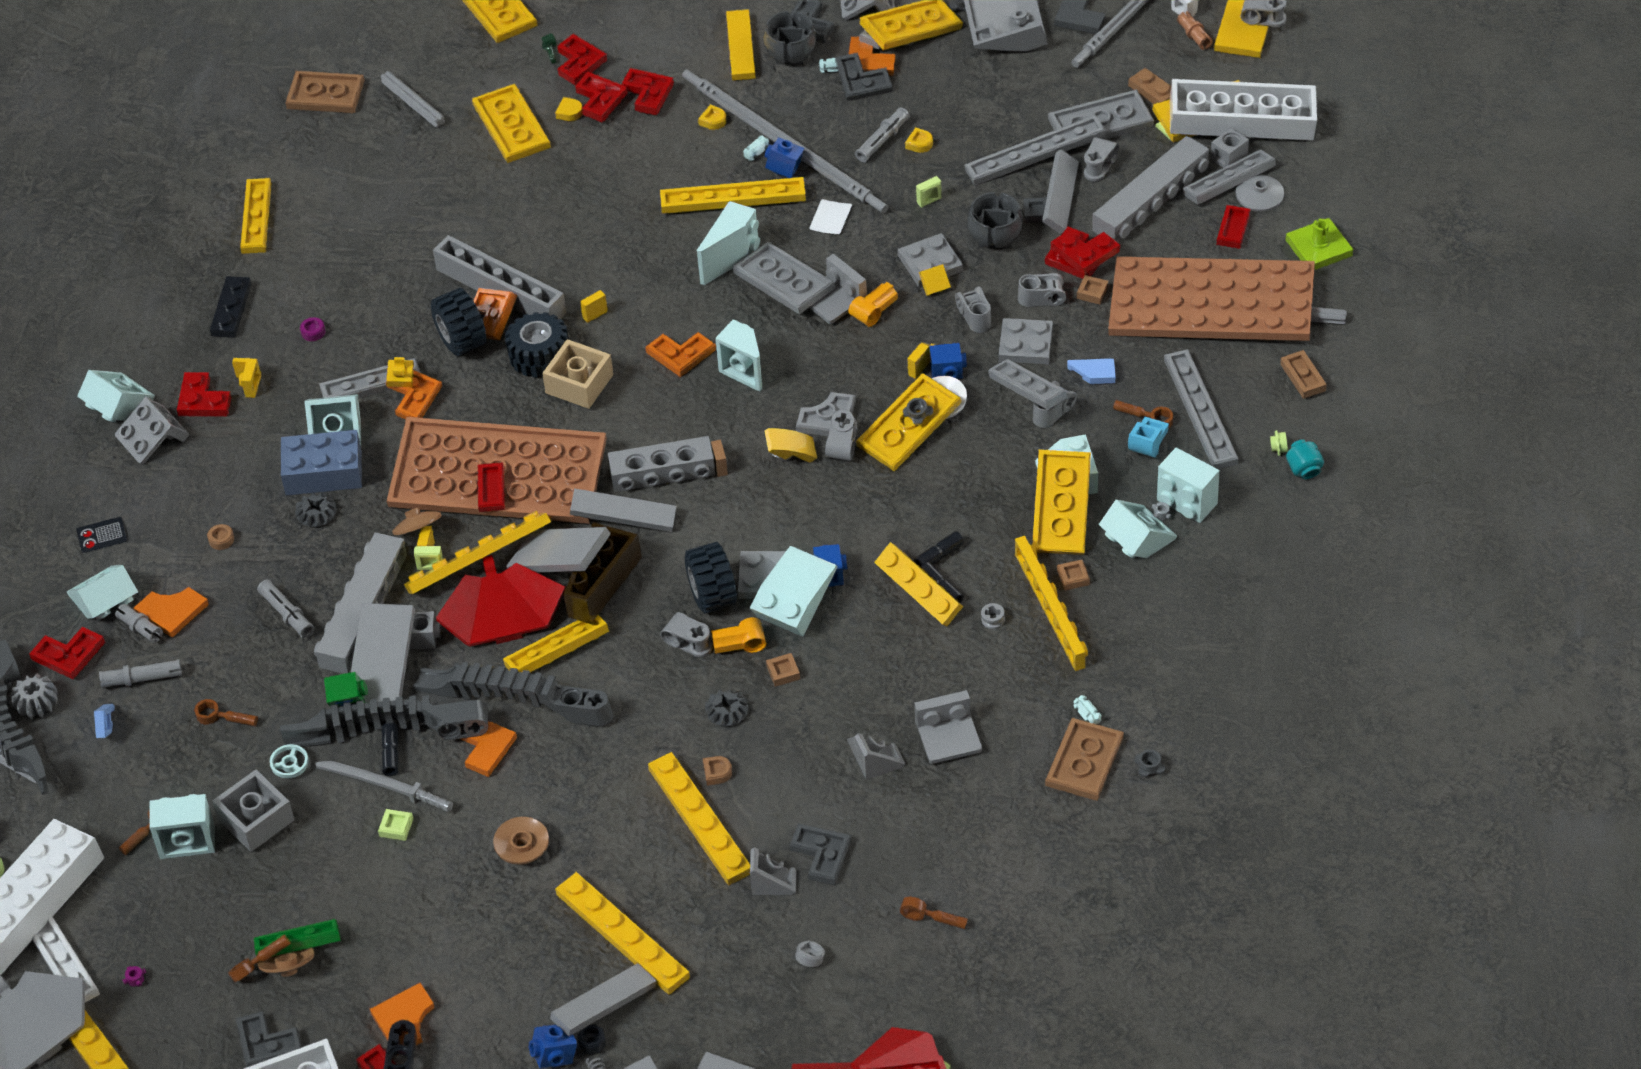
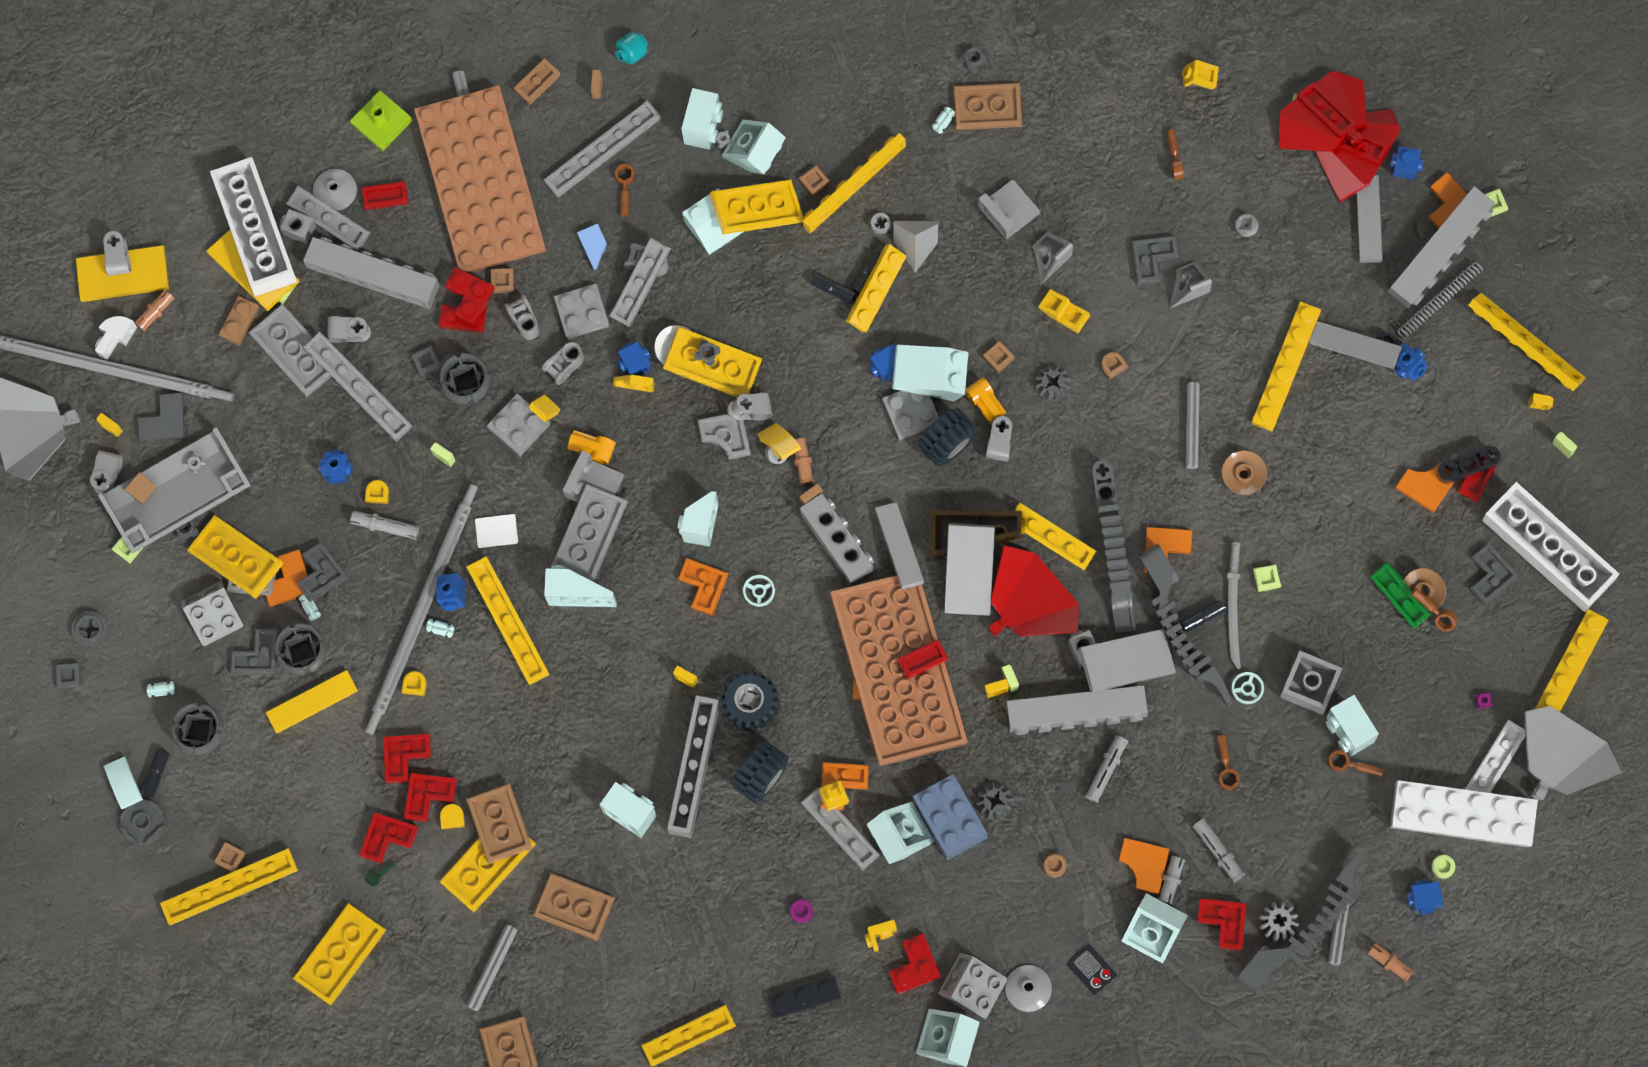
camera: 110 degrees left, 25 degrees up
light blue tile [94,704,115,738] -> none
green brick [324,672,368,707] -> none
medium nougat dish [392,508,442,535] -> none
yellow plate [404,511,551,594] -> none
orange tile [474,288,518,340] -> none
tan brick [542,339,613,409] -> none
yellow plate [648,752,750,886] -> none
light grey tile [1042,149,1079,234] -> none
medium azure brick [1128,417,1169,458] -> none
yellowish green plate [1270,431,1288,456] -> none
none -> blue brick [319,450,353,484]
none -> medium nougat tile [466,783,533,864]
none -> medium nougat tile [533,873,615,941]
none -> medium nougat tile [591,70,603,99]
none -> light aqua brick [600,782,657,838]
none -> light aqua piece [743,575,775,607]
none -> nougat pin [794,438,814,485]
none -> light grey slope [893,221,938,272]
none -> light grey dish [1005,965,1052,1012]
none -> yellow slope [1038,289,1090,334]
none -> yellow bracket [1182,60,1219,90]
none -> light grey axle [1186,382,1200,469]

